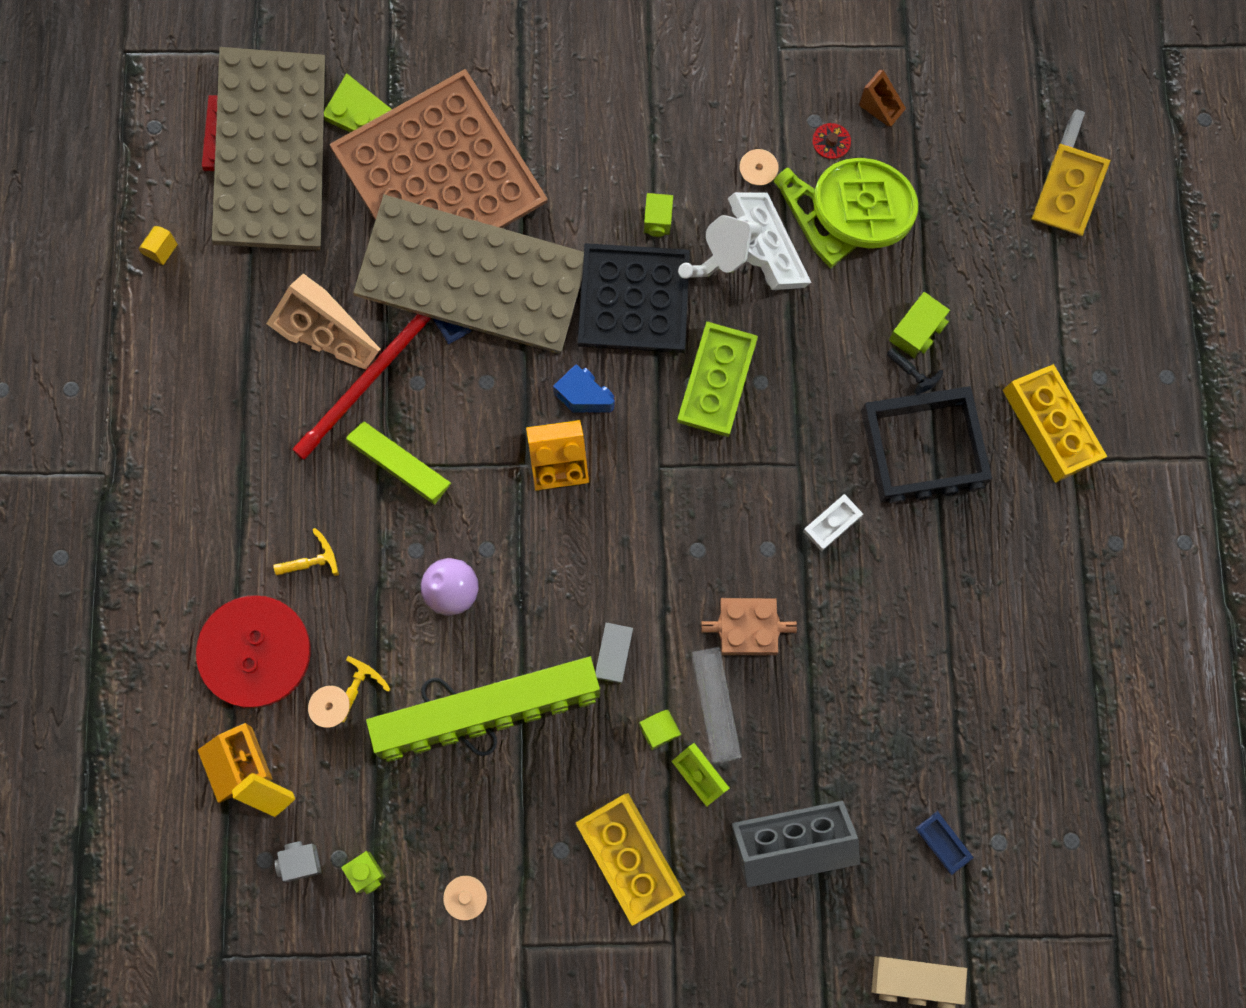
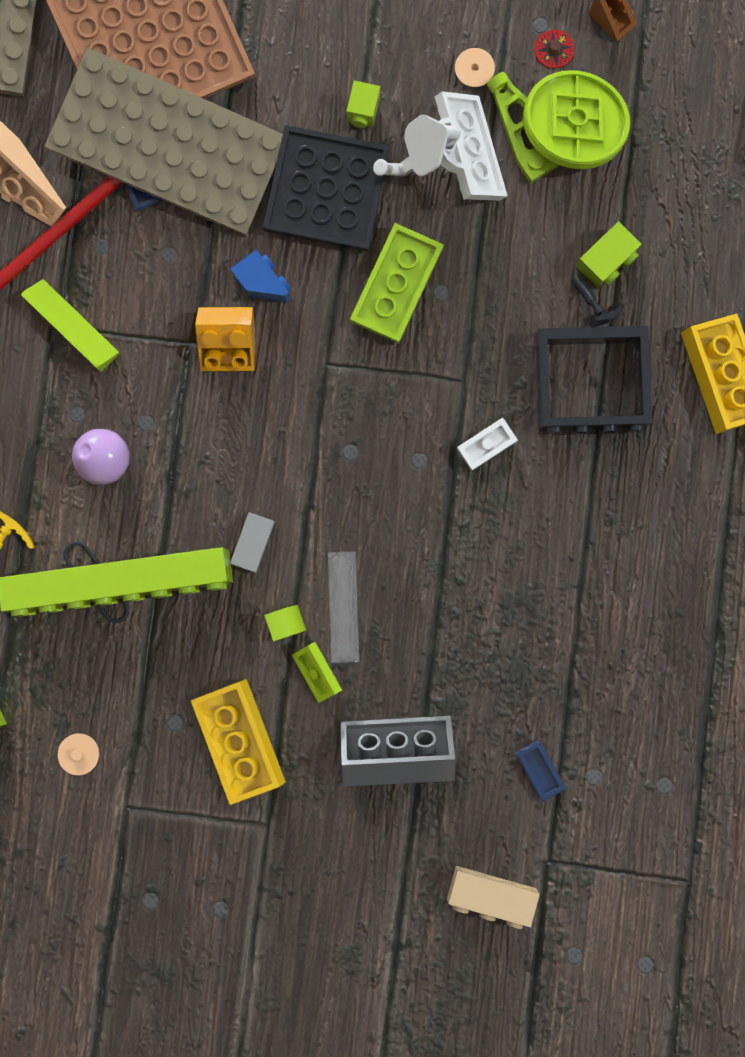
camera: 15 degrees right, 10 degrees up
nougat plate [701,598,797,655] -> none

